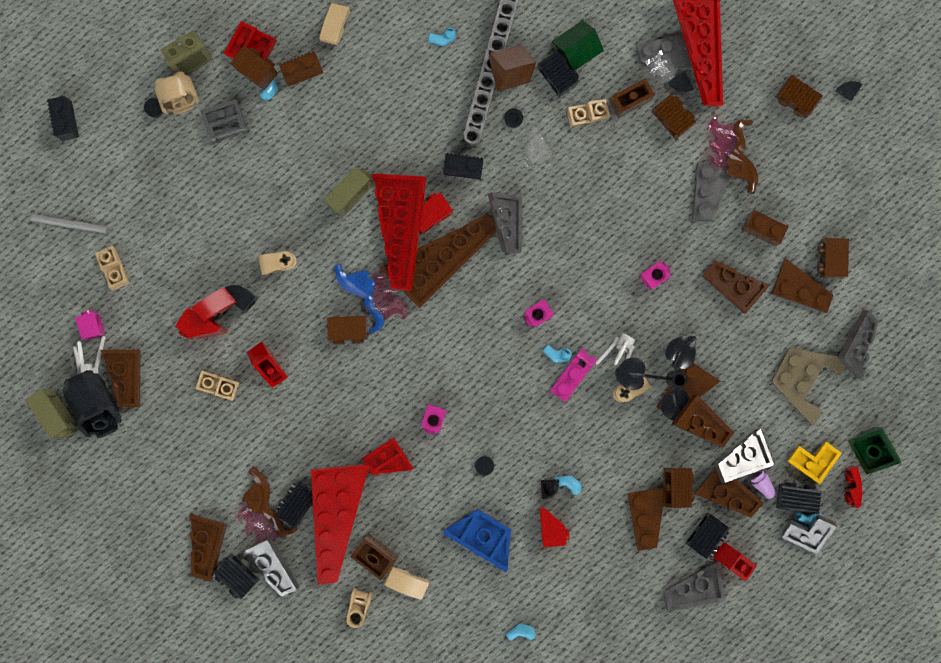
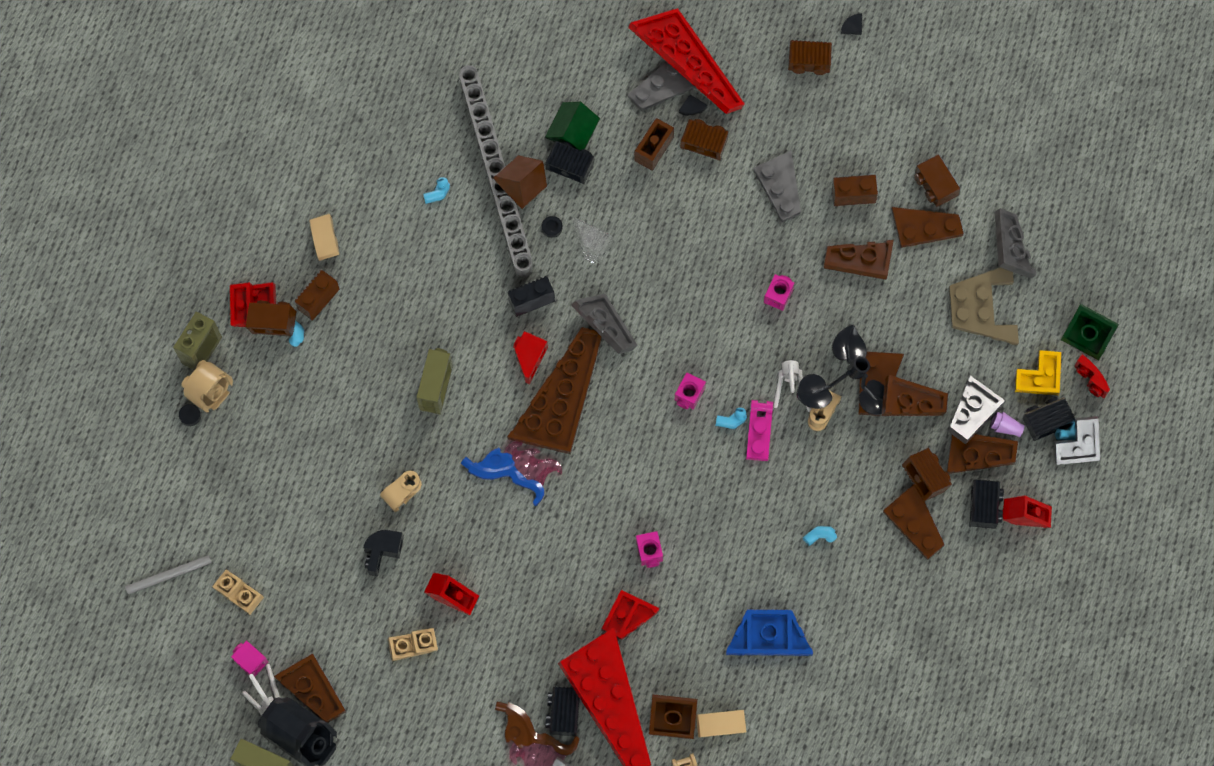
camera: 30 degrees left, 15 degrees down
black brick [46,96,79,141] -> none
red slope [175,307,228,340] -> none
slope [192,287,236,324] -> none
dark grey plate [201,99,249,144] -> none
reddish brown brick [327,316,368,345] -> none
red wing [371,173,427,291] -> none
black tile [475,456,494,476] -> none
medium azure arm [505,624,536,641] -> none
red slope [539,506,570,547] -> none
black tile [541,479,559,499] -> none
tan slope [566,99,610,127] -> none
clear slope [646,50,677,84] -> none
flat silver wing [664,562,726,611] -> none
piece [709,115,758,194] -> none

